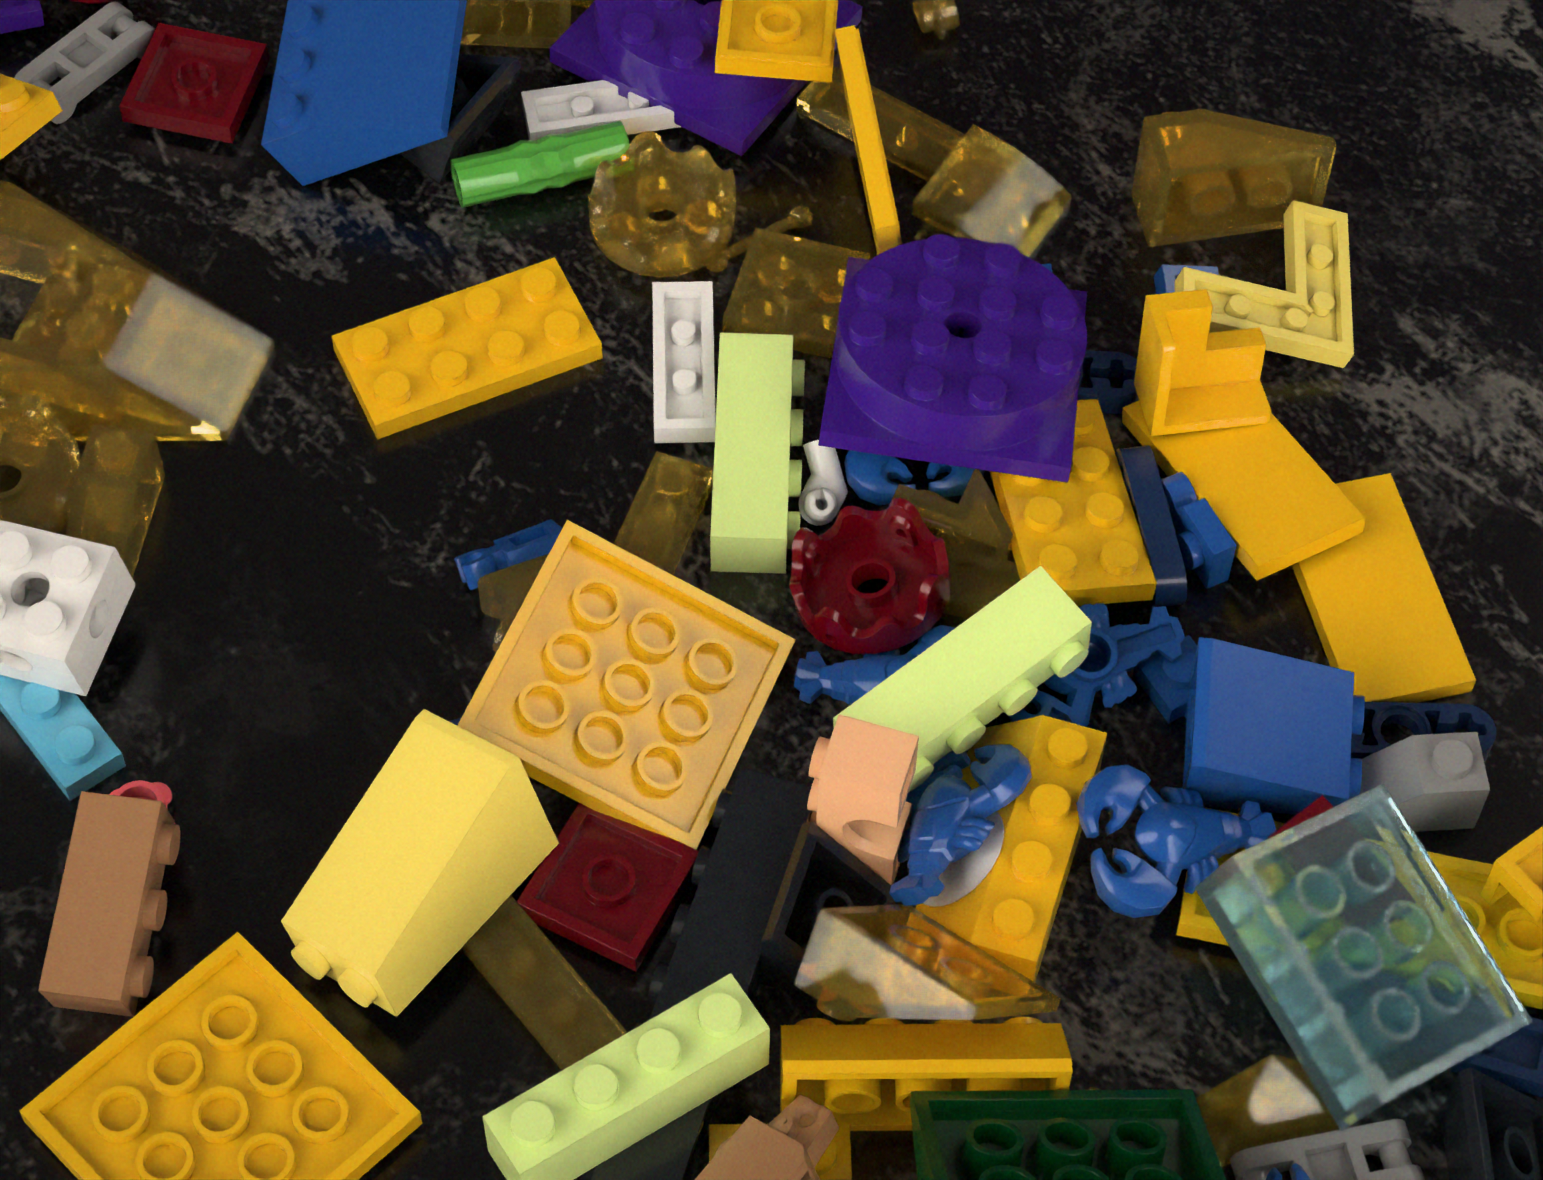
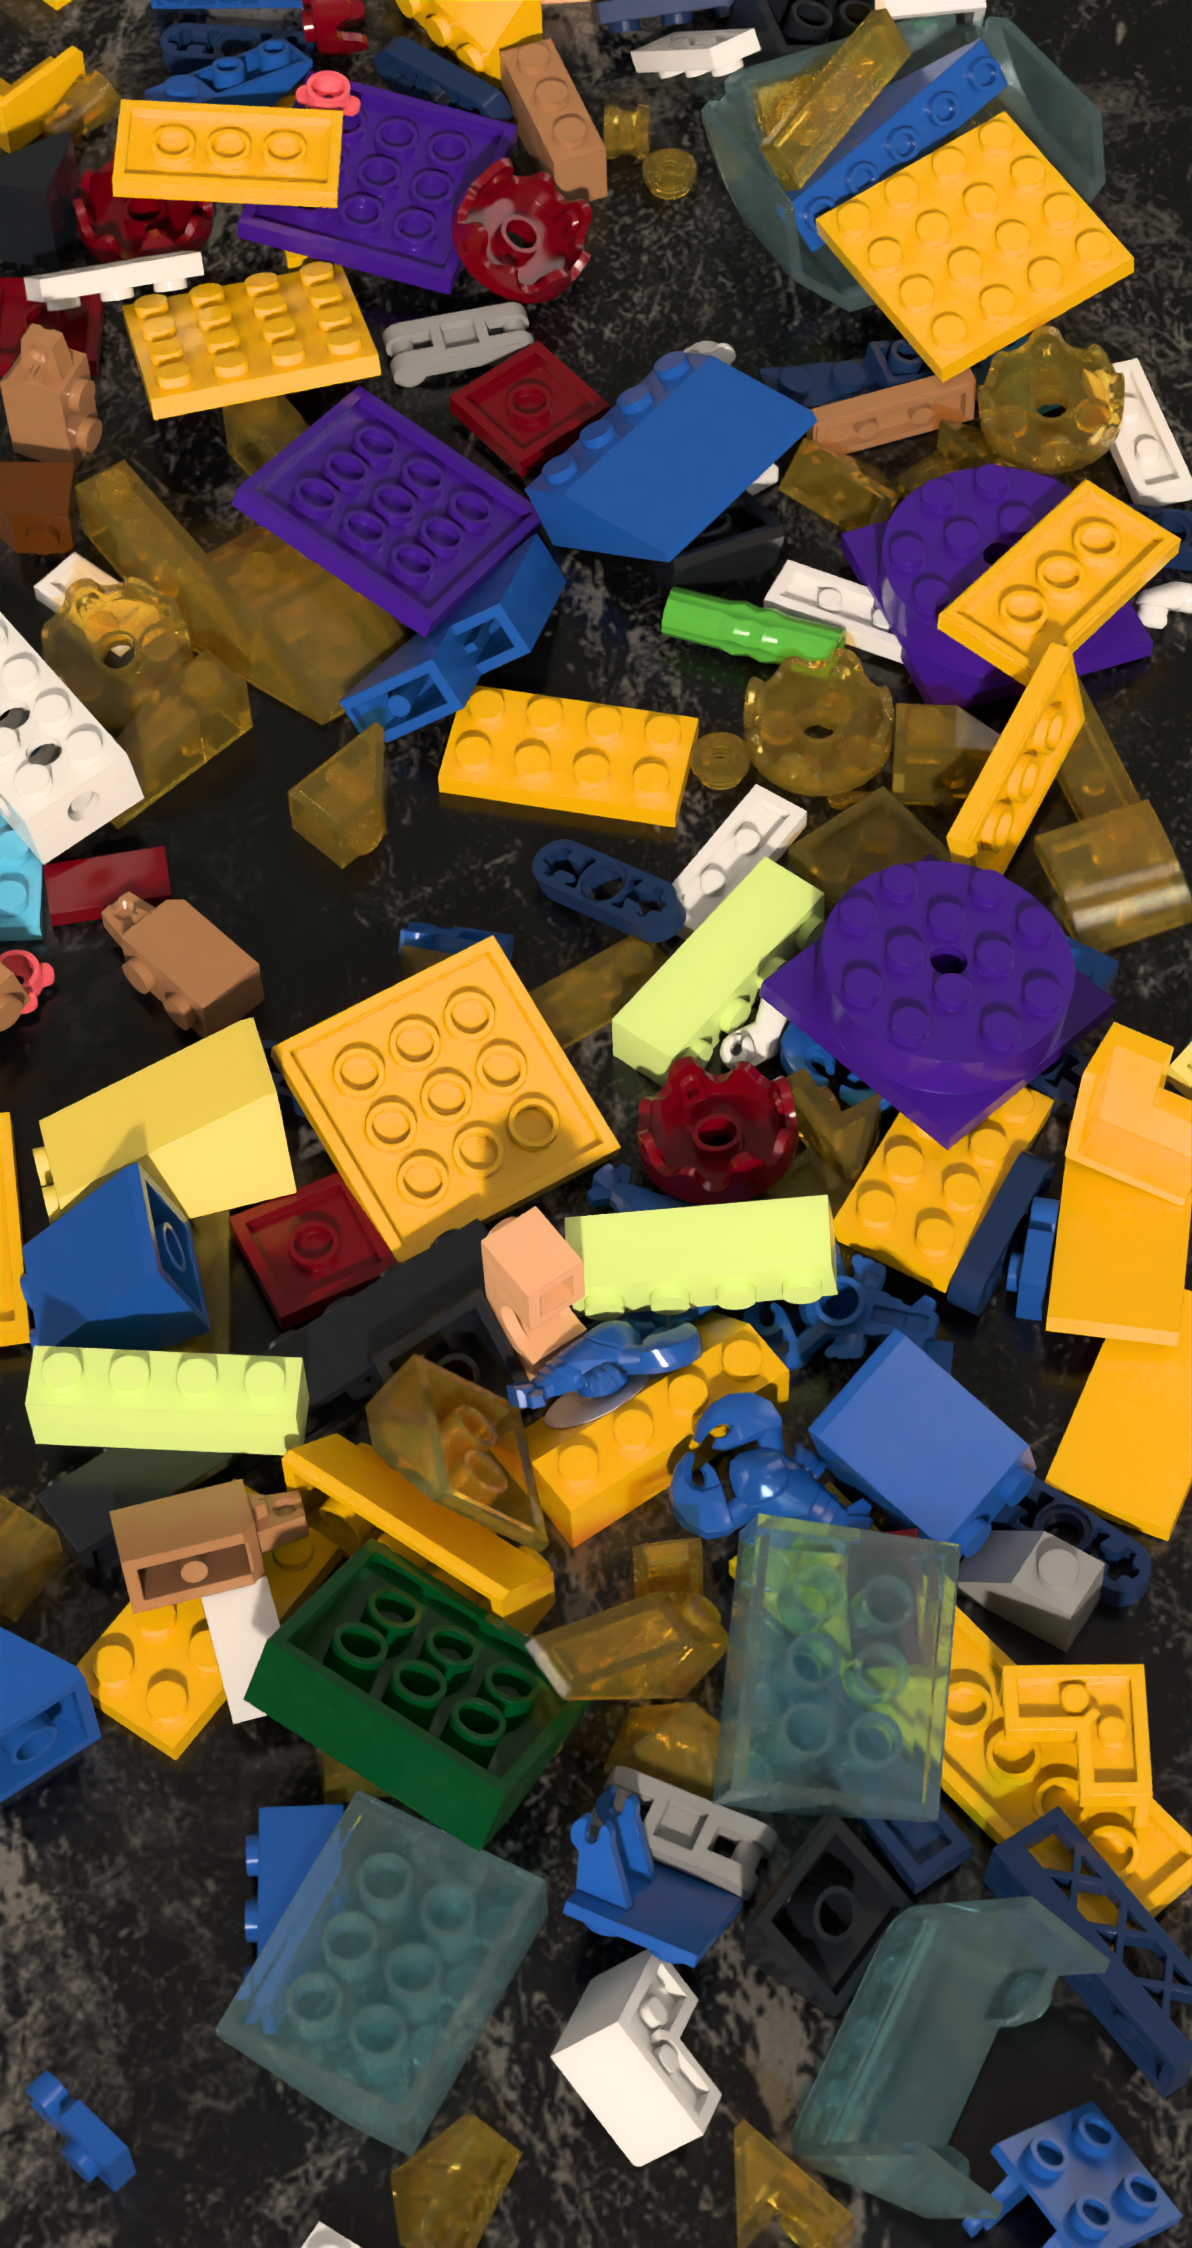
camera: 40 degrees right, 0 degrees up
none -> blue slope [20,1162,211,1351]
none -> dark red tile [43,846,173,926]
none -> medium nougat hinge [101,891,265,1038]
none -> dark purple plate [231,385,543,638]
none -> clear yellow slope [288,722,388,869]
none -> blue slope [339,533,567,750]
none -> clear yellow slope [525,1591,735,1700]
none -> dark blue beam [532,839,687,943]
none -> clear yellow slope [630,1537,703,1622]
none -> clear yellow plate [690,732,751,790]
none -> clear yellow slope [892,703,1001,799]

